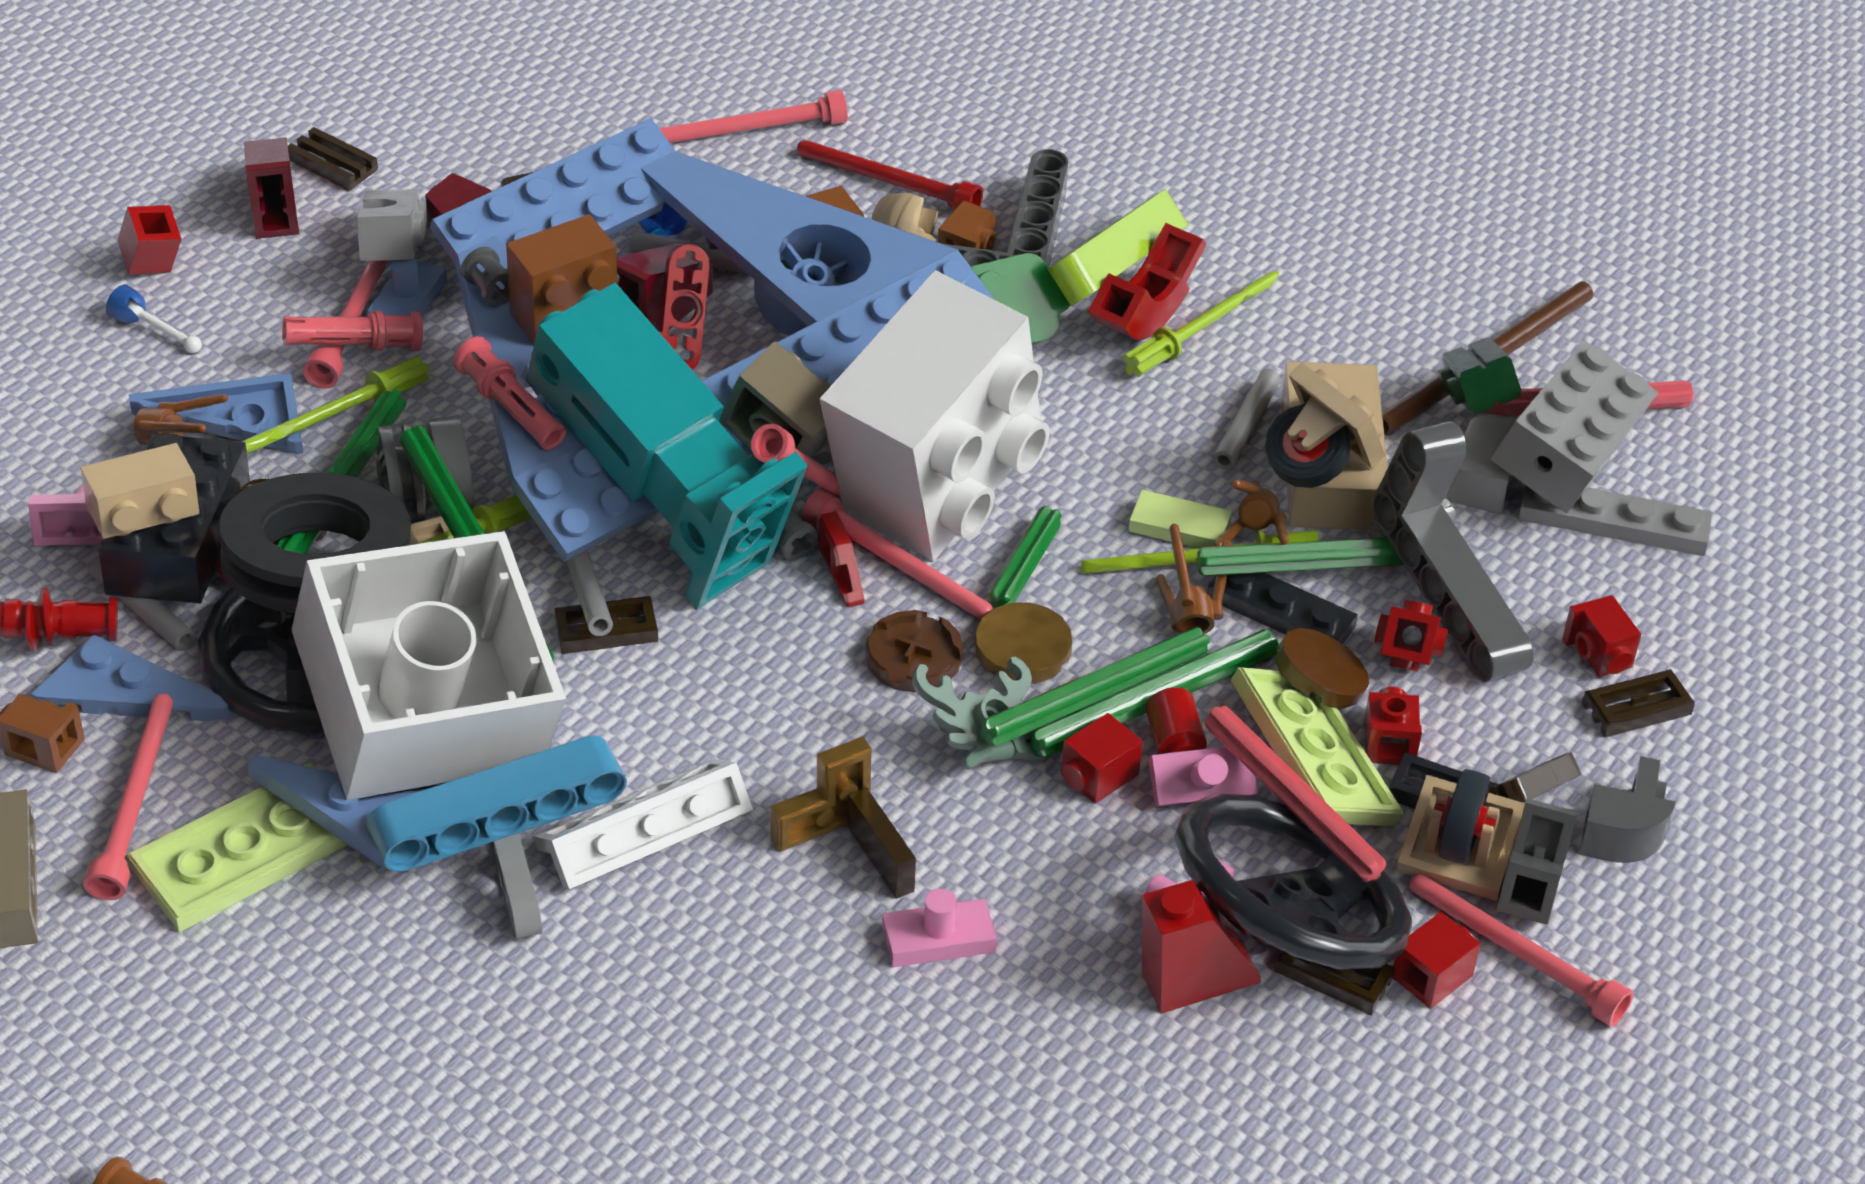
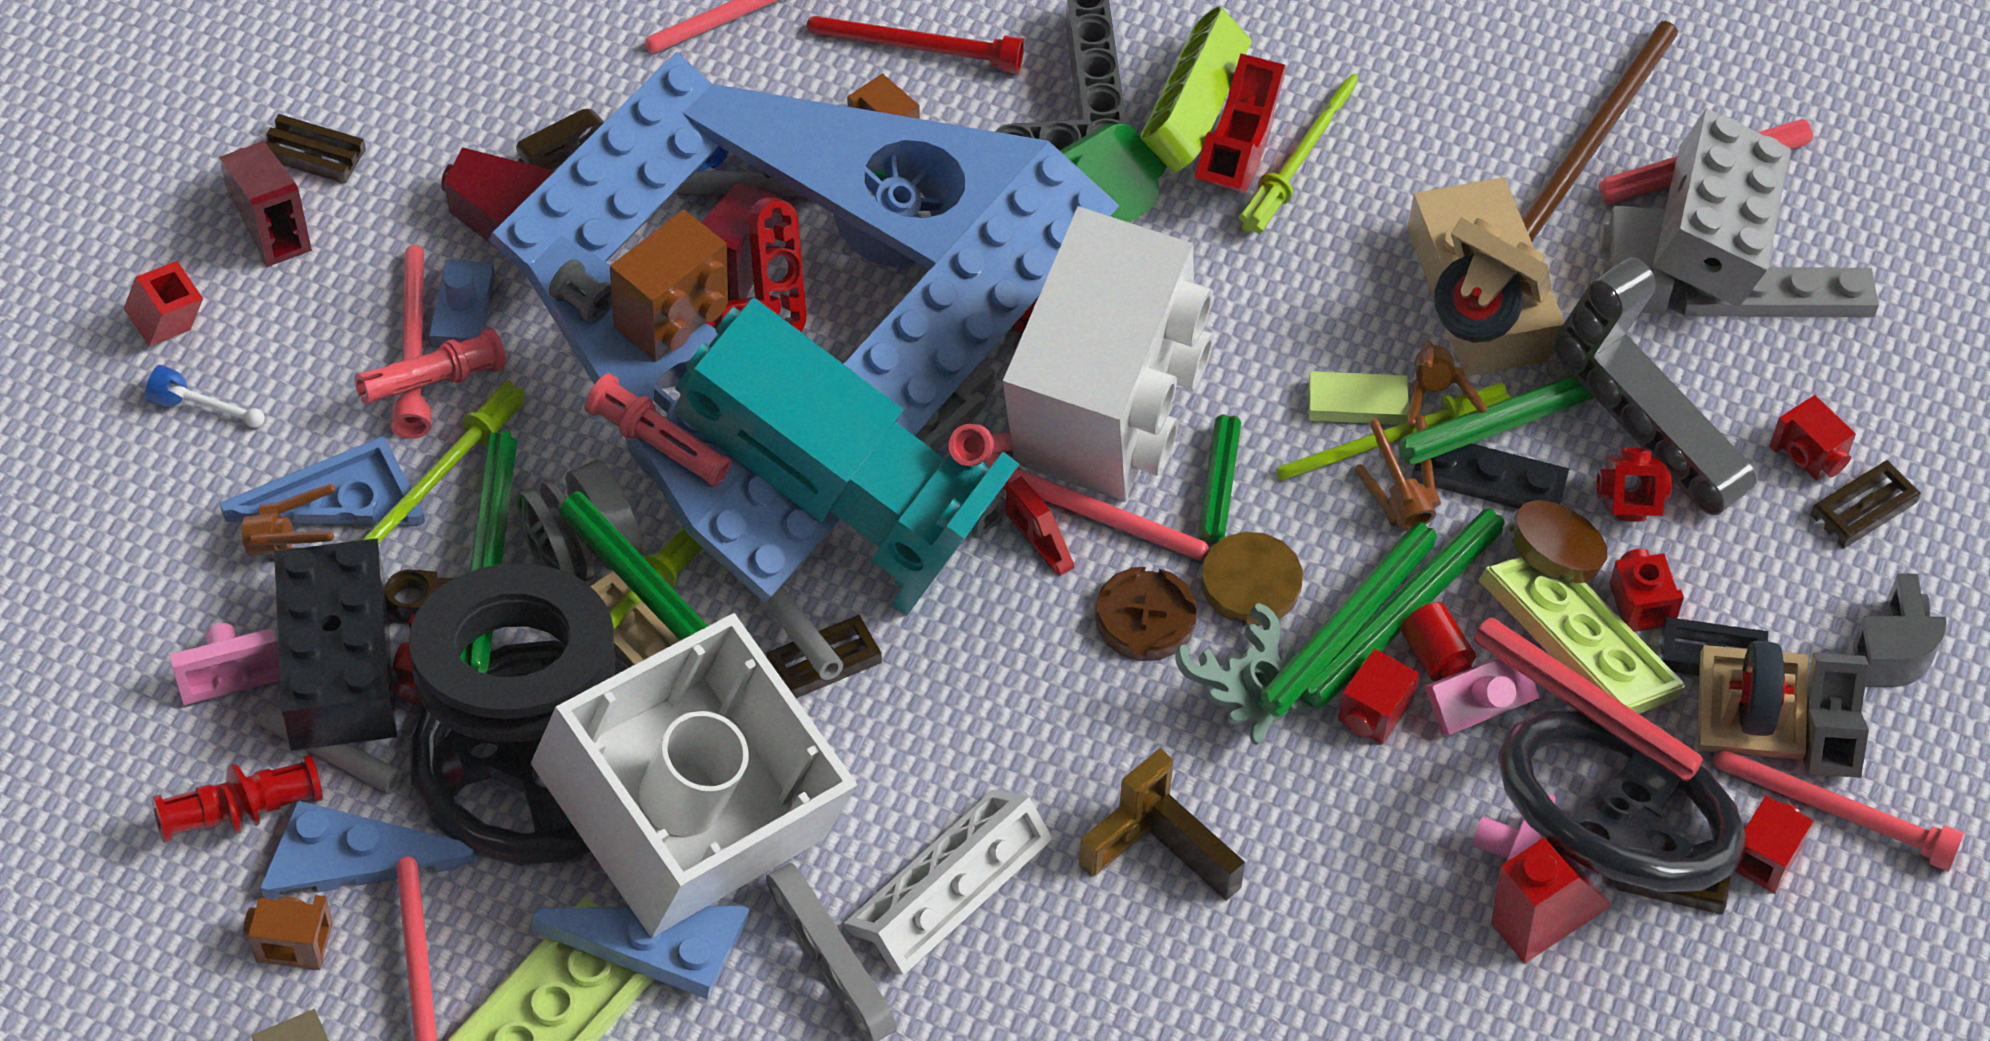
camera: 15 degrees left, 10 degrees up
tan brick [80,443,200,539] -> none
light grey arch [357,189,428,261] -> none
dark azure beam [366,735,627,872] -> none
dark tan brick [719,341,831,458] -> none
tan hair [872,193,938,242] -> none
bright pink tile [882,889,997,968] -> none
dark orange brick [938,201,997,250] -> none
light grey piece [1213,369,1281,469] -> none
dark green brick [1438,337,1522,414] -> none
piece [1489,751,1582,803] -> none

